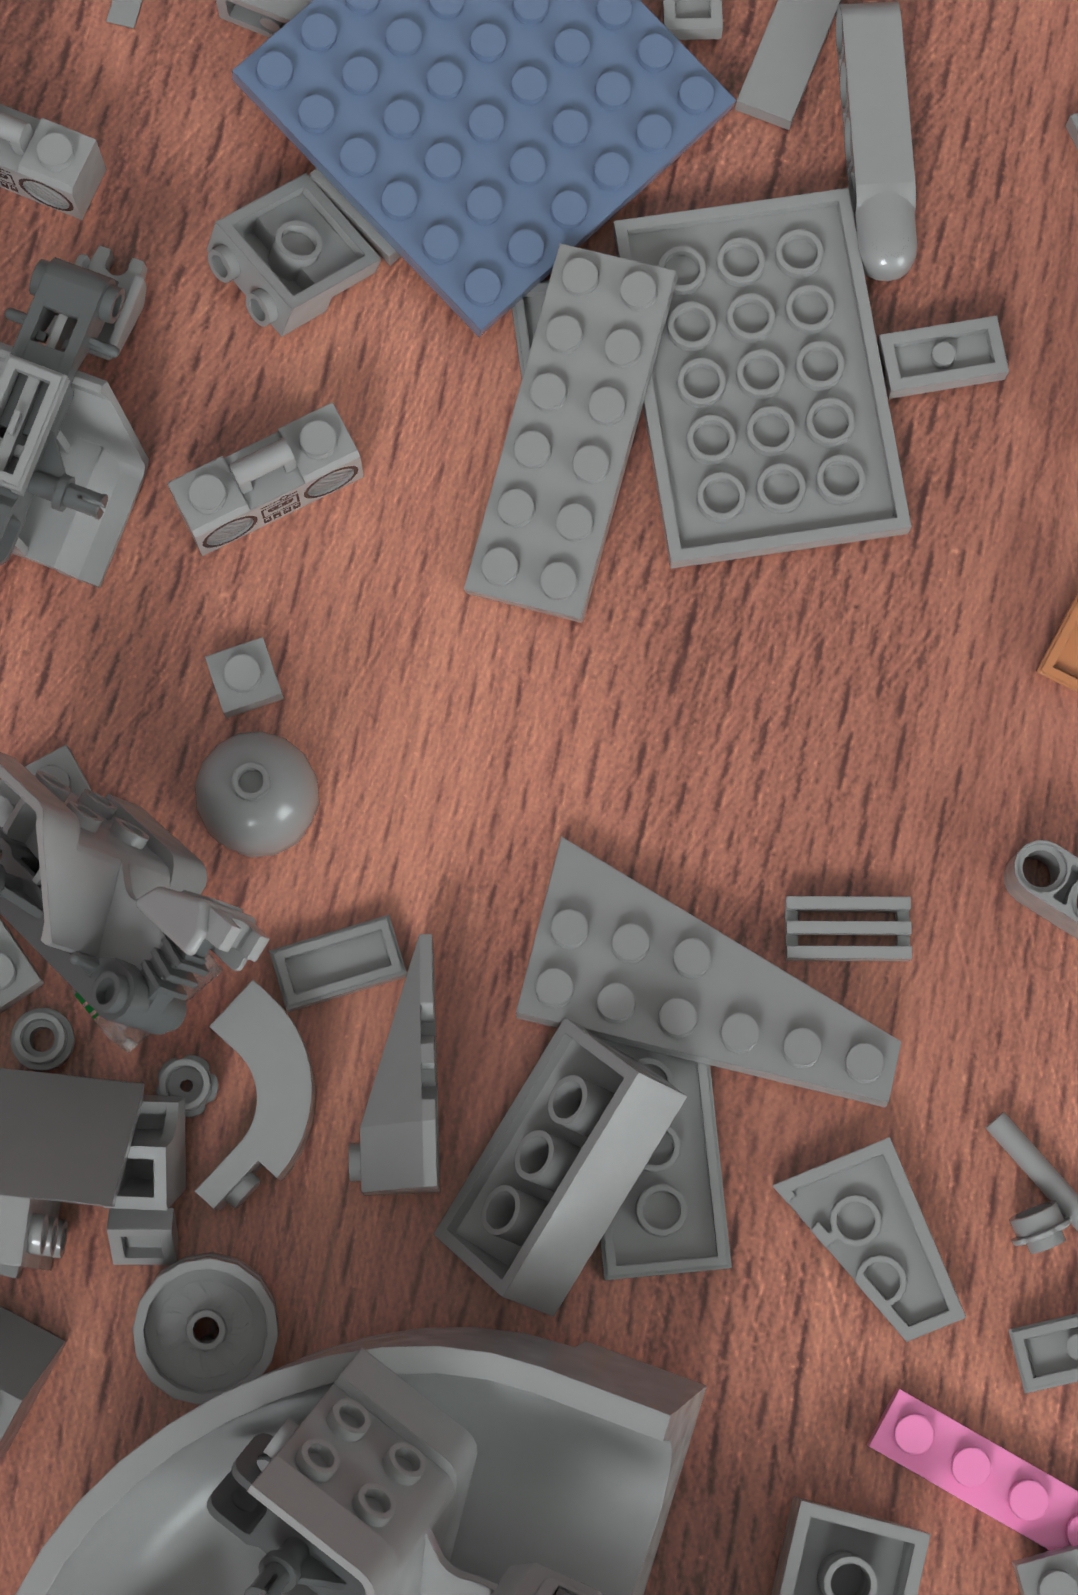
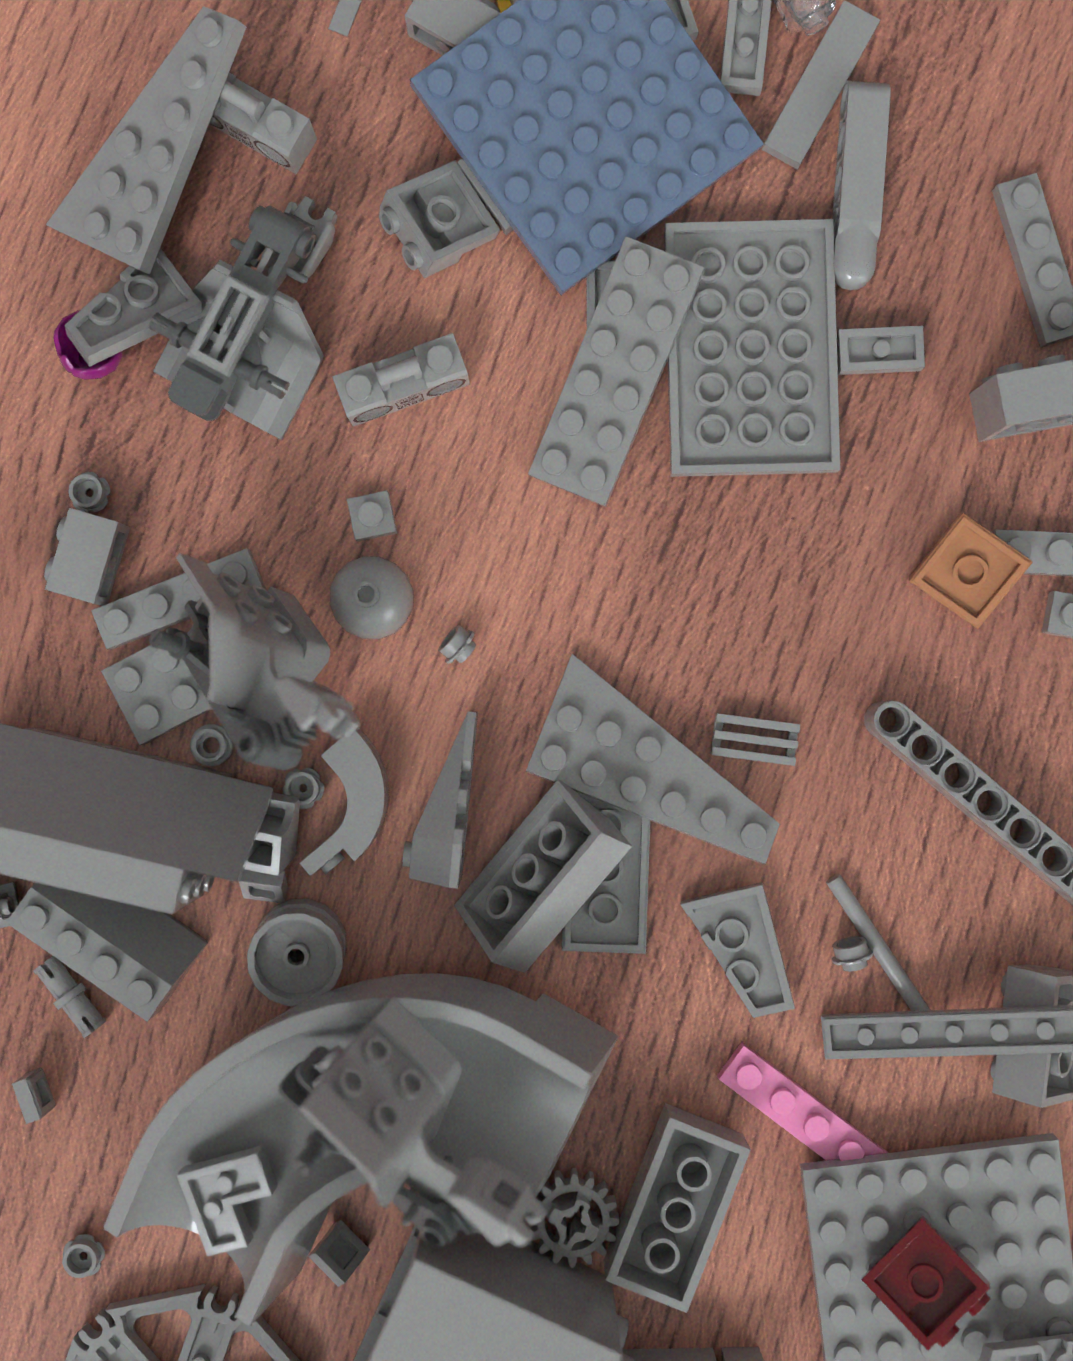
camera: 10 degrees right, 10 degrees up
light grey tile [269,915,407,1013] -> none
none -> light grey plate [438,625,476,664]

